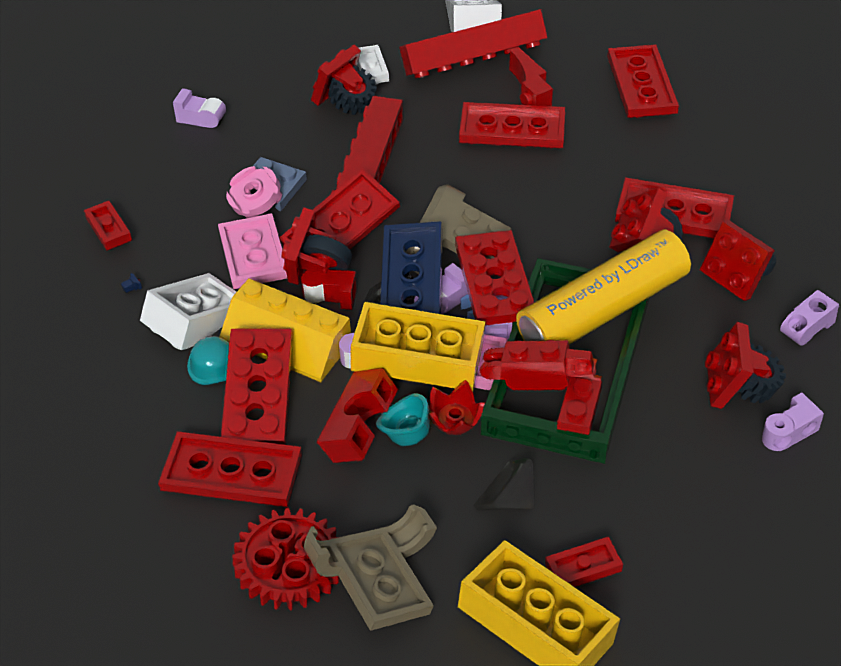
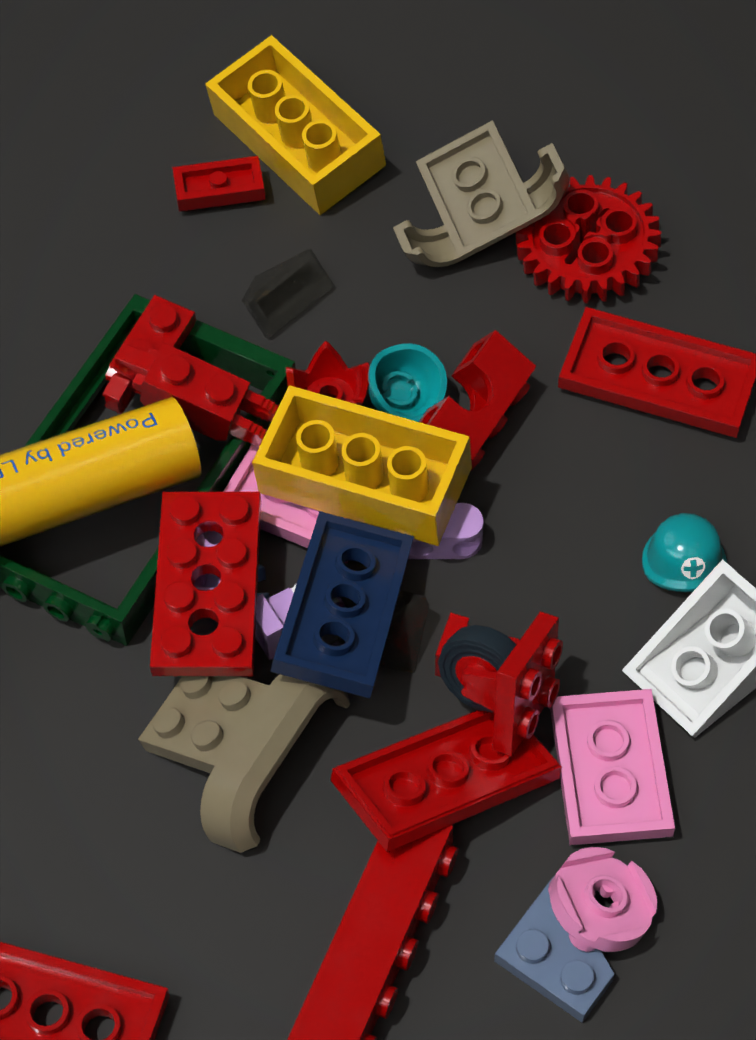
camera: 170 degrees left, 10 degrees up
yellow slope [219,278,351,382] -> none
red plate [221,329,293,445] -> none

